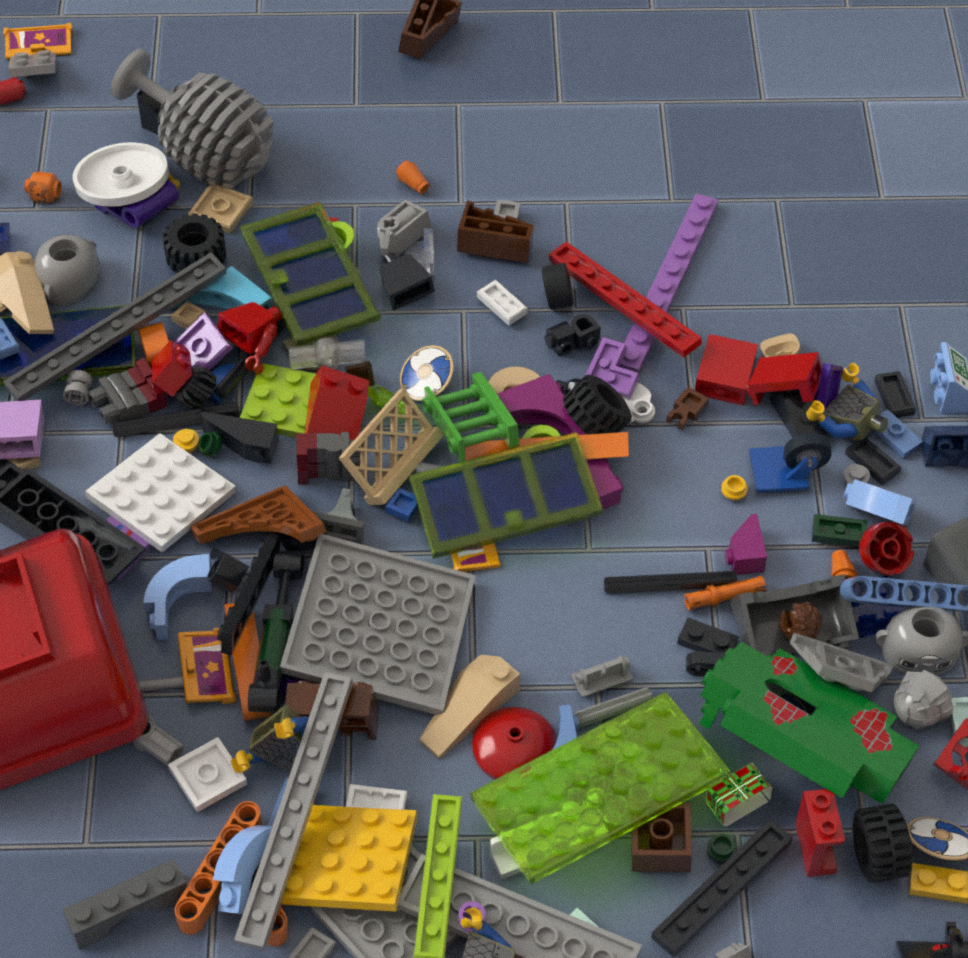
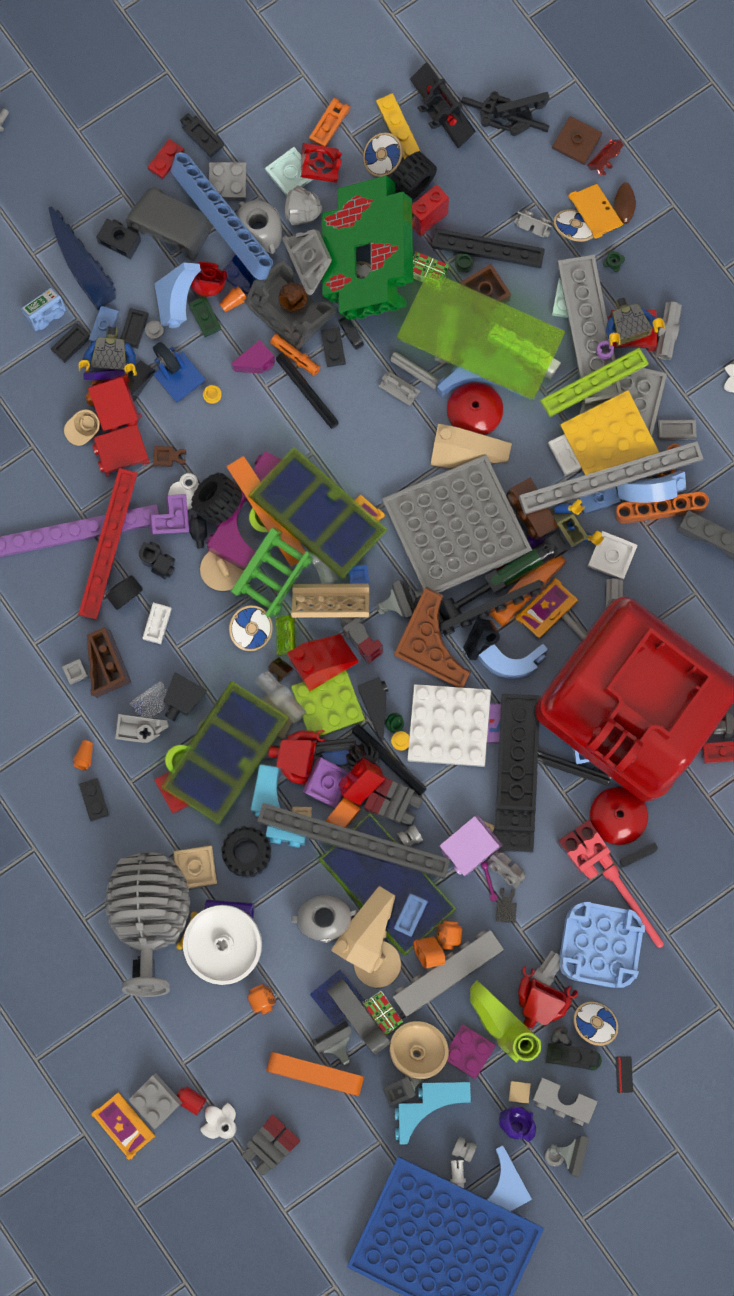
camera: 120 degrees left, 25 degrees up
none -> black plate [79,778,109,821]

